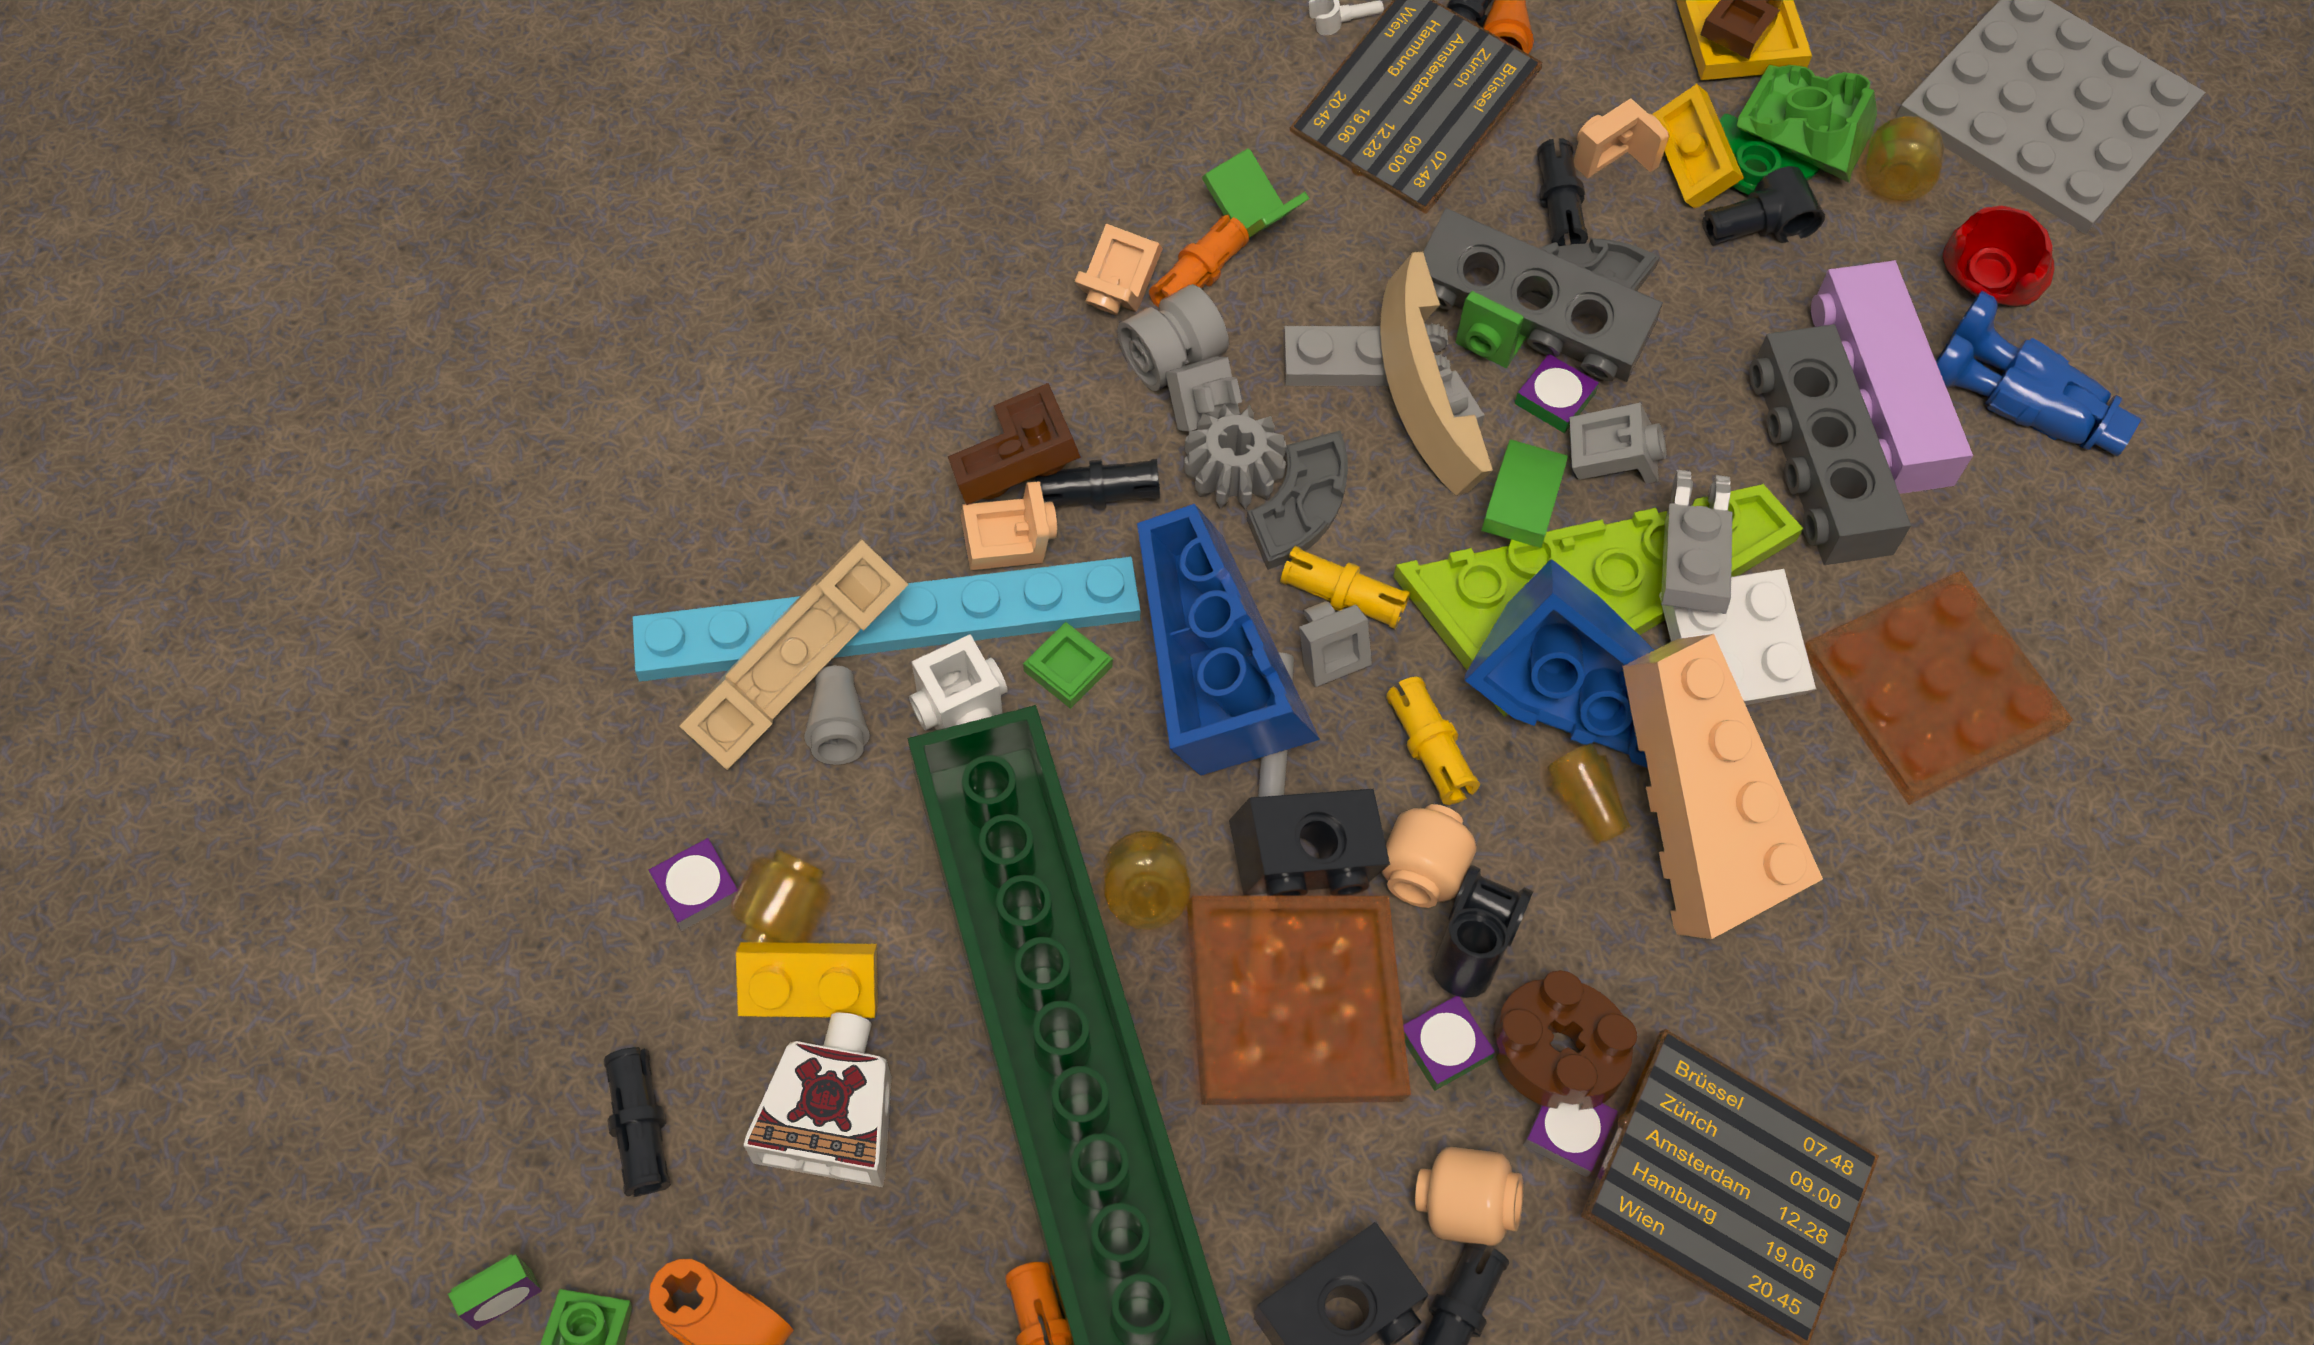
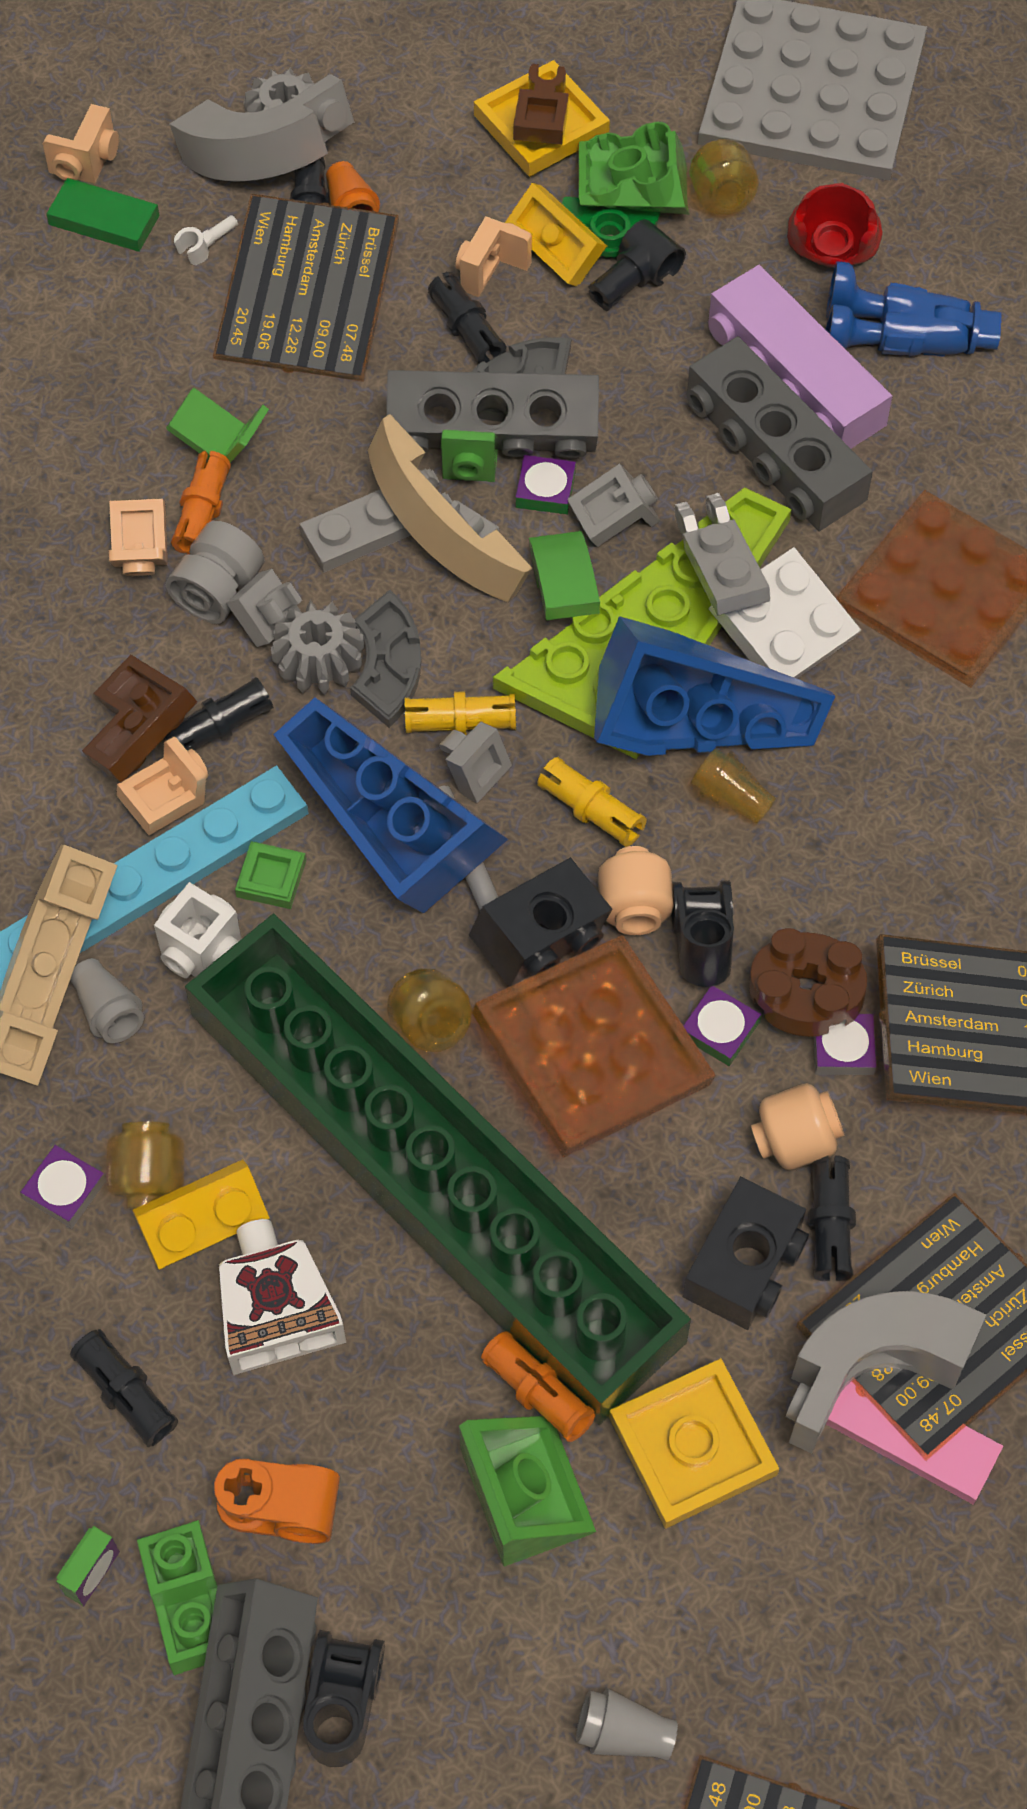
camera: 25 degrees left, 0 degrees up
light nougat wedge [1622,634,1823,939] -> none

